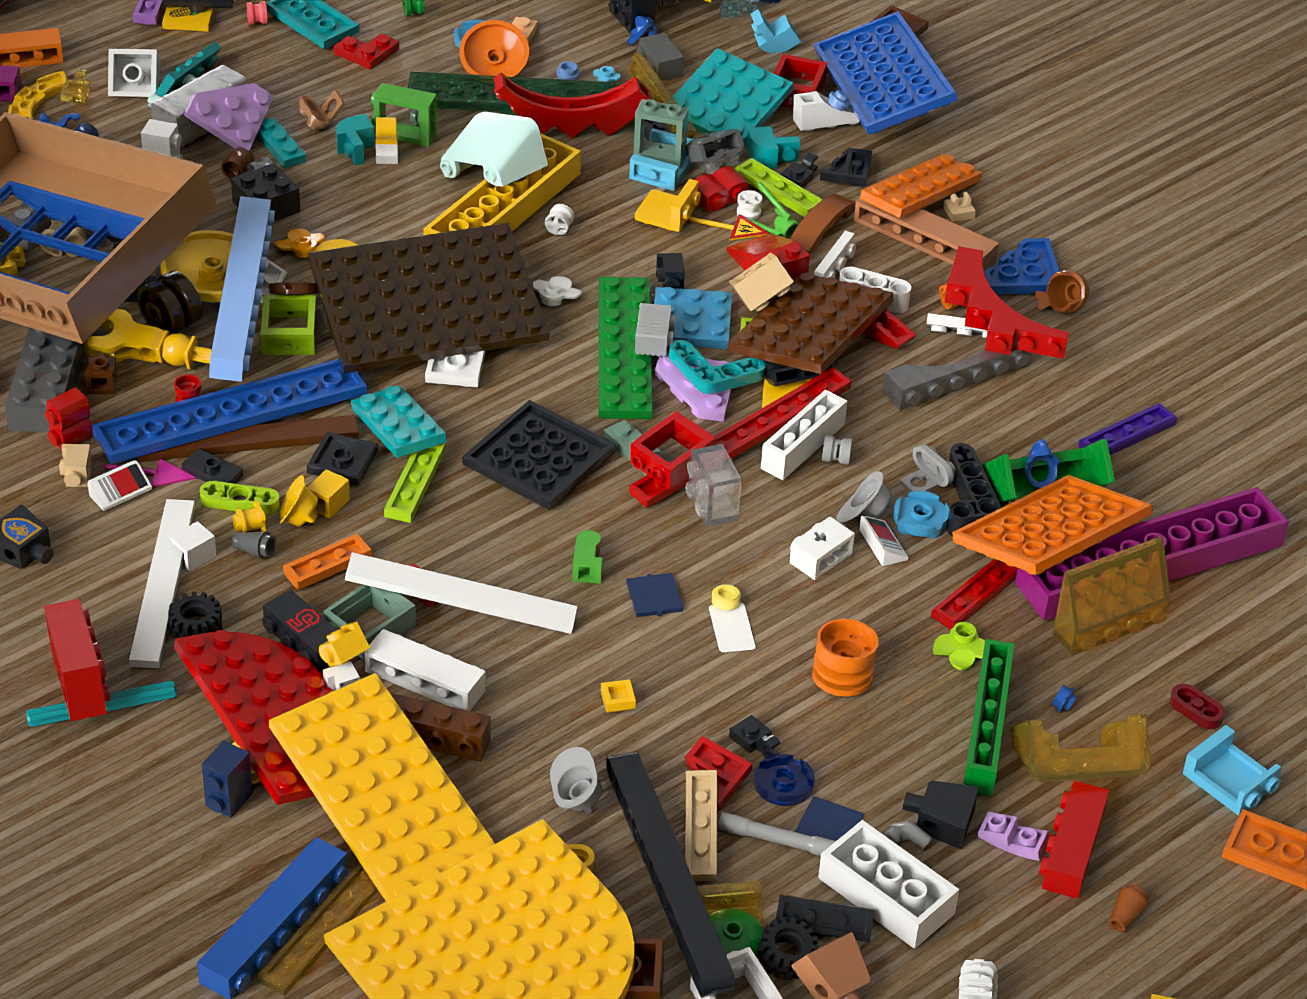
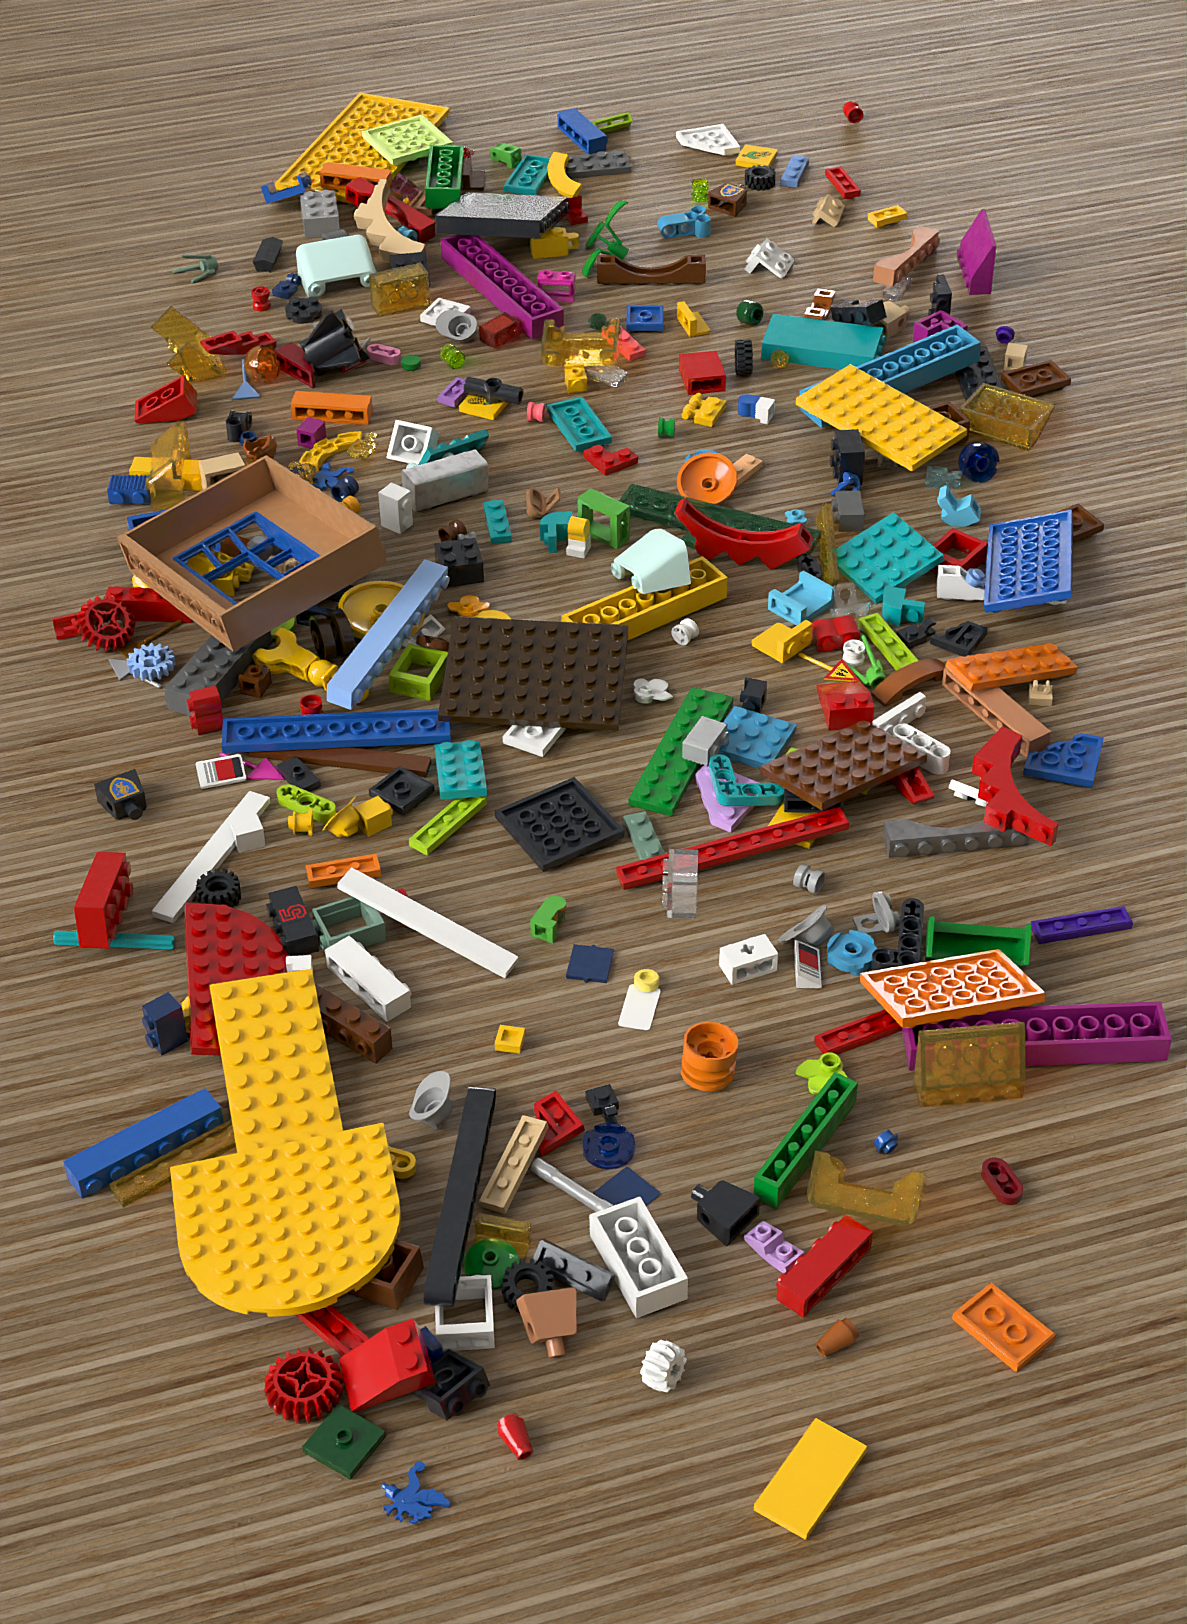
camera: 25 degrees right, 0 degrees up
tan brick [60,444,92,487] -> none
lavender plate [184,83,274,151] -> none
dark grey cone [232,531,277,559] -> none
yellow brick [319,622,370,667] -> none
medium blue plate [556,61,580,82] -> none
red window [630,411,716,490] -> none
sand green window [633,99,689,169] -> none
dark grey brick [685,129,744,163] -> none
tan brick [729,253,793,312] -> none
white brick [761,390,847,480] -> none
light grey arm [884,821,932,850] -> none
blue piece [1024,439,1060,488] -> none
dark orange hat [1034,271,1089,313] -> none
medium azure panel [1183,725,1282,816] -> none

